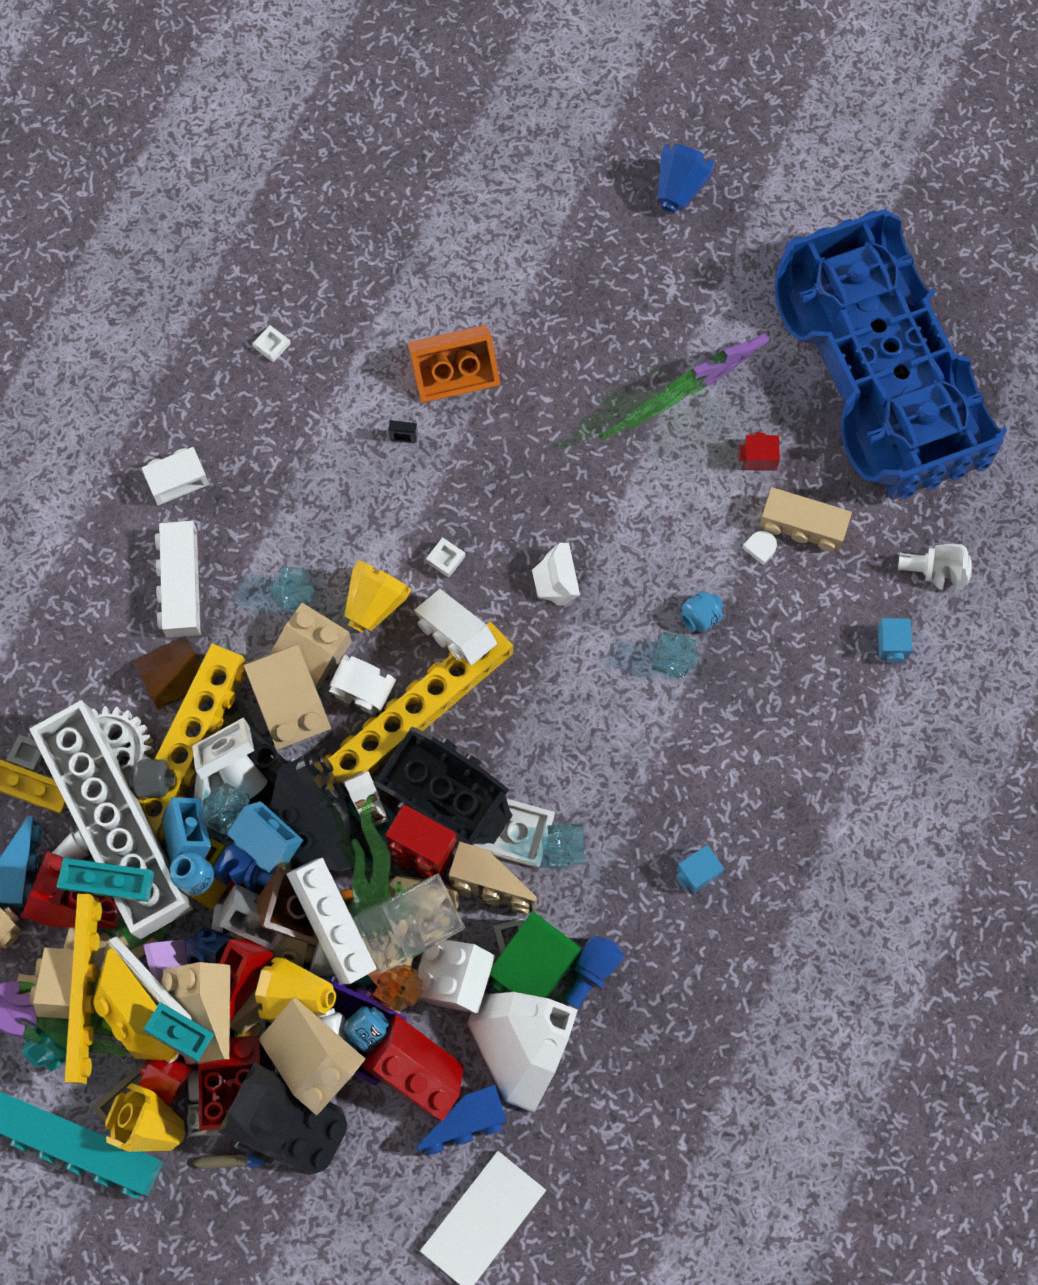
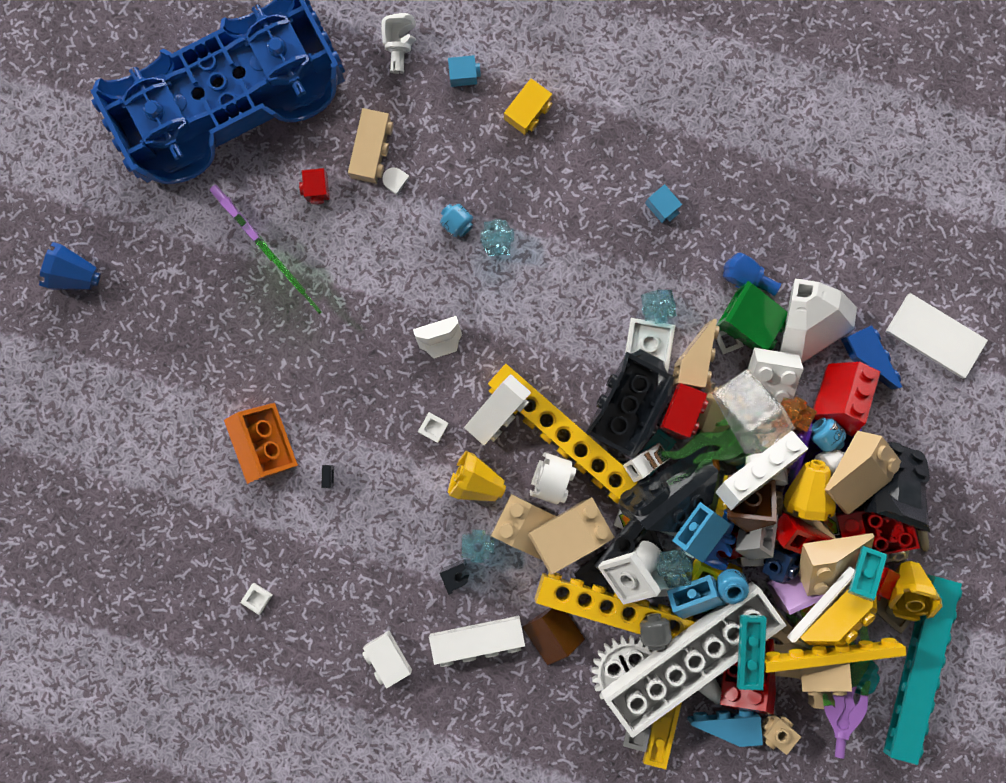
camera: 100 degrees left, 15 degrees up
none -> black hinge [440,559,469,595]
none -> yellow brick [504,78,553,135]

